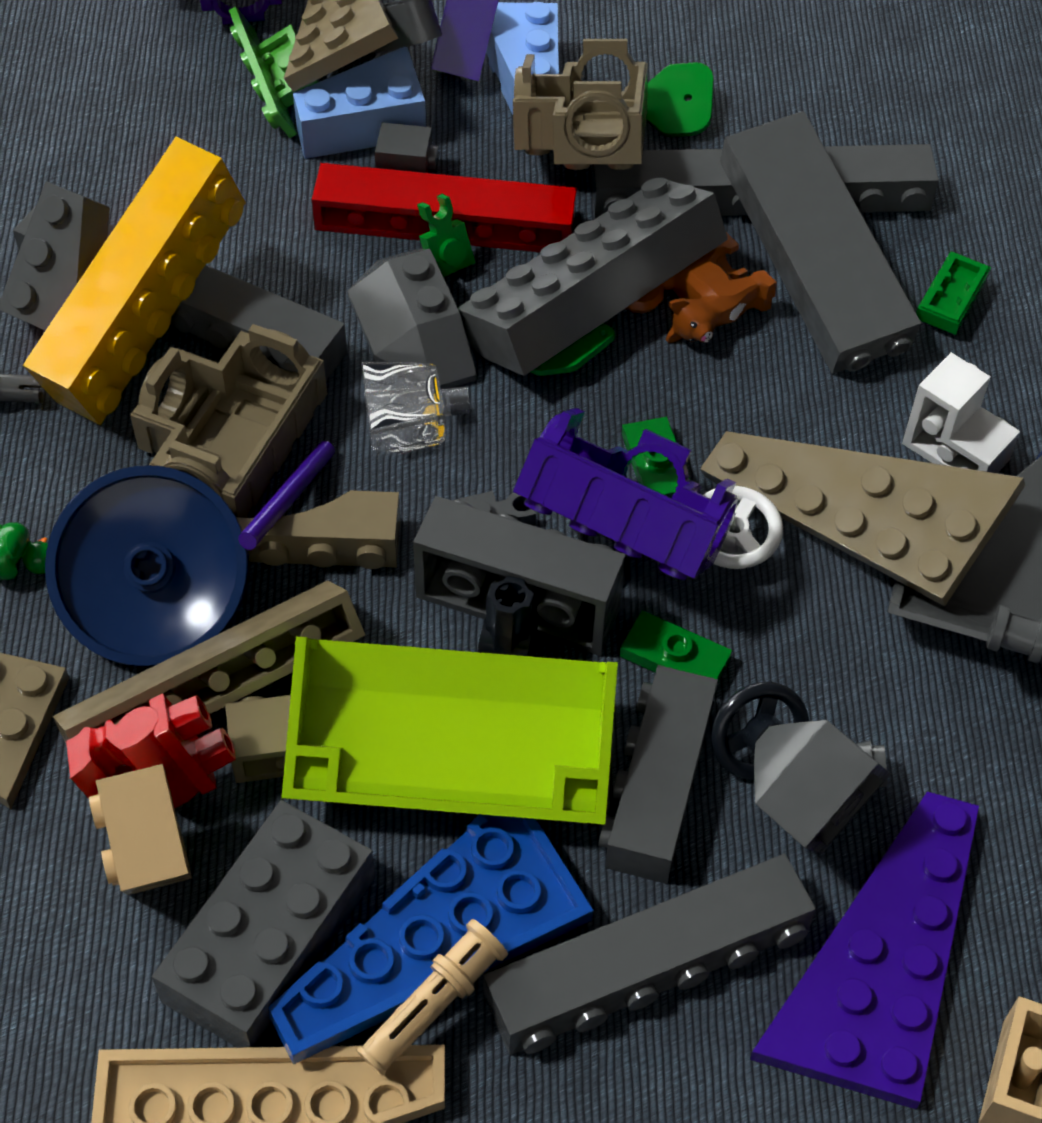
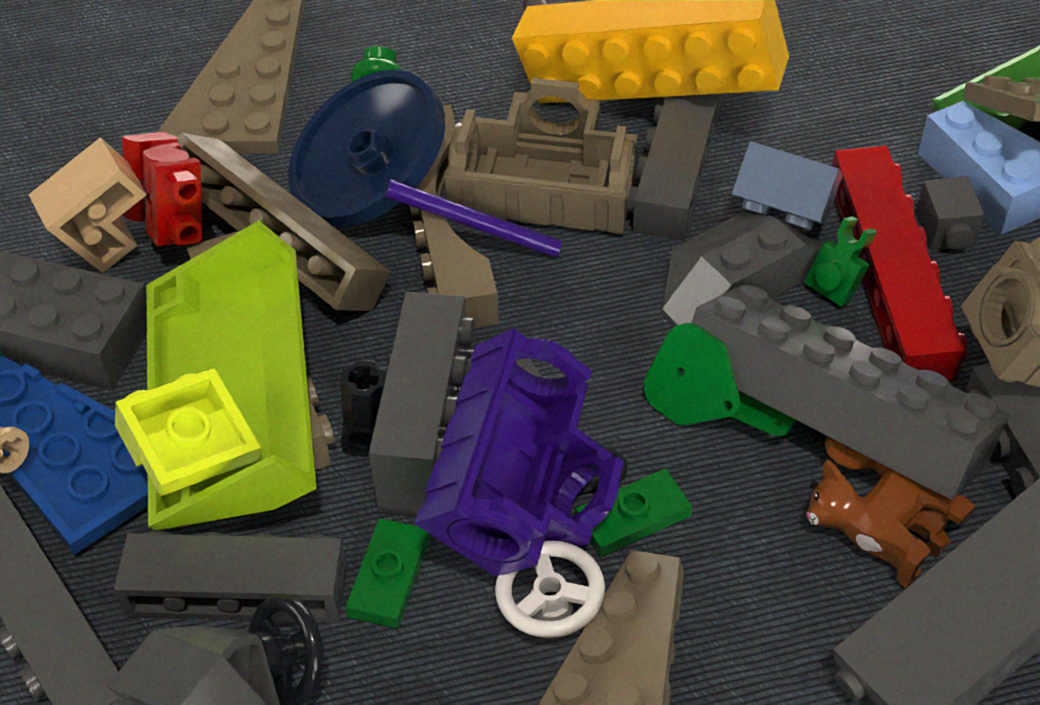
camera: 80 degrees right, 5 degrees down
clear torso [361,362,470,460] -> none
none -> neon yellow plate [115,368,261,497]
none -> green piece [644,323,741,425]
none -> sand blue brick [732,141,843,230]

